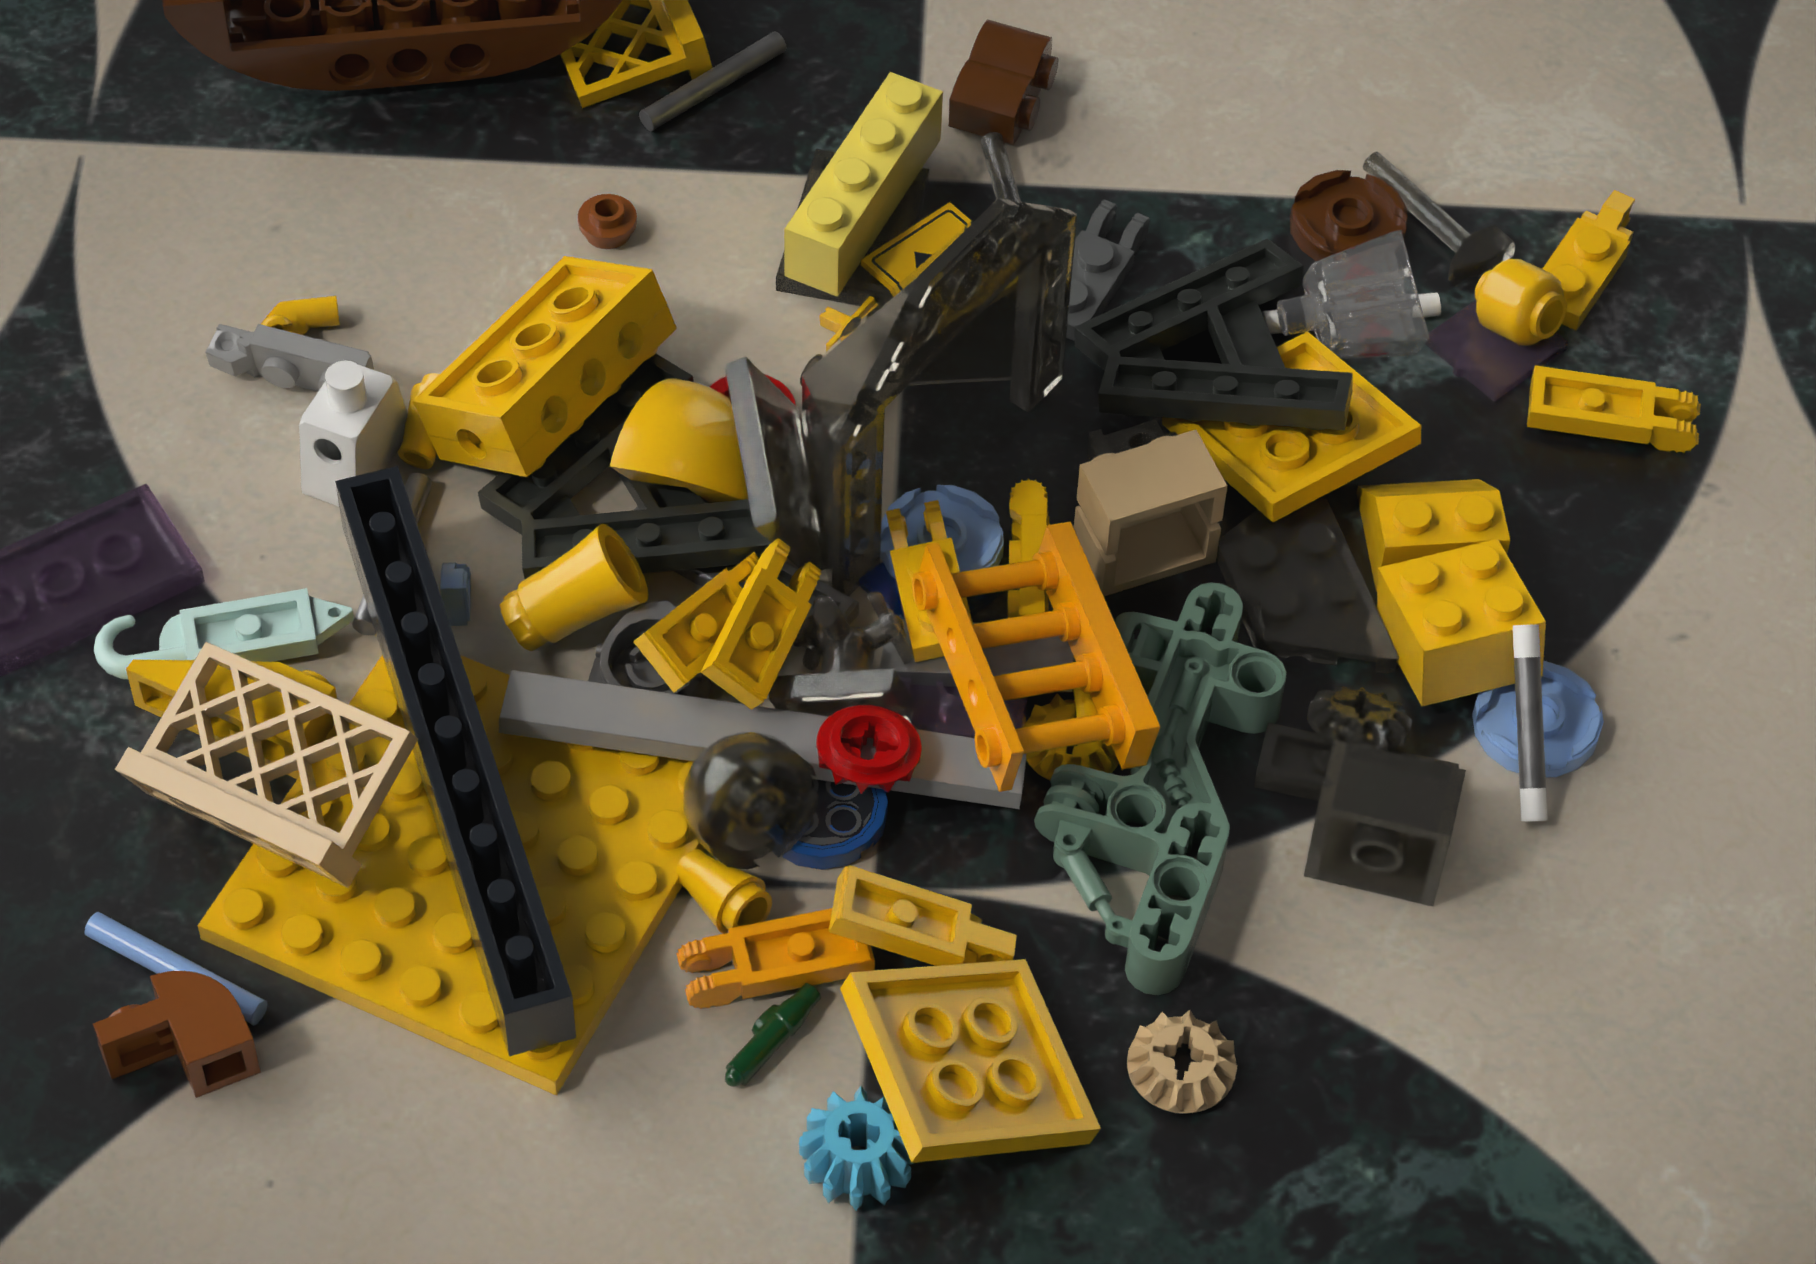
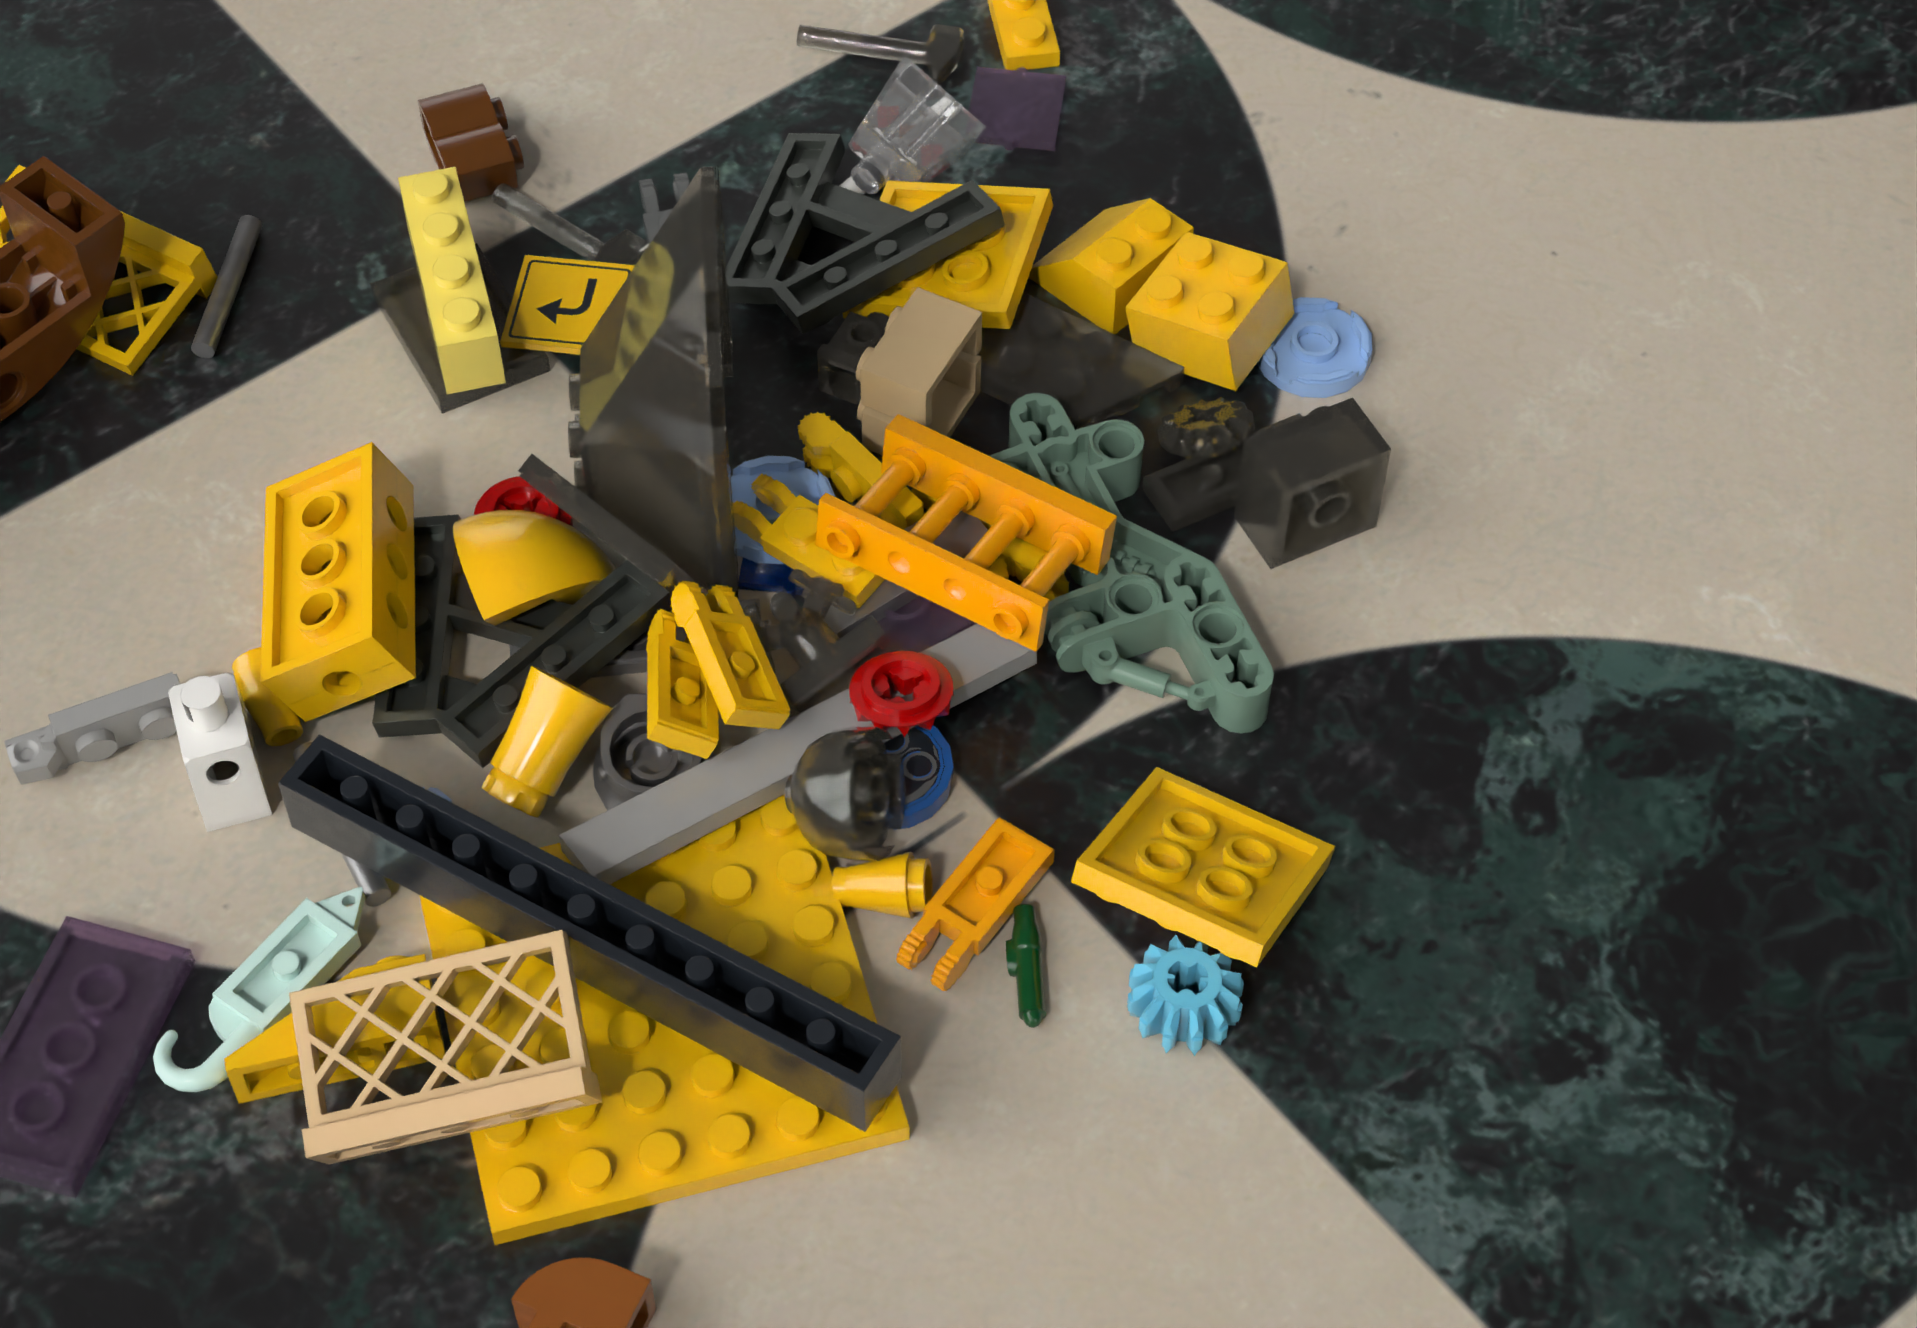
camera: 40 degrees left, 0 degrees up
light blue bar [84,912,267,1025] -> none
yellow arm [261,296,340,335] -> none
dark orange plate [578,194,637,249] -> none
yellow piece [819,296,876,361] -> none
yellow hinge [829,865,1017,966] -> none
tan gear [1127,1010,1238,1113] -> none
reddish brown tile [1290,170,1407,270] -> none
yellow head [1475,259,1567,346] -> none
flat silver bar [1512,624,1547,821] -> none
yellow hinge [1527,365,1701,453] -> none

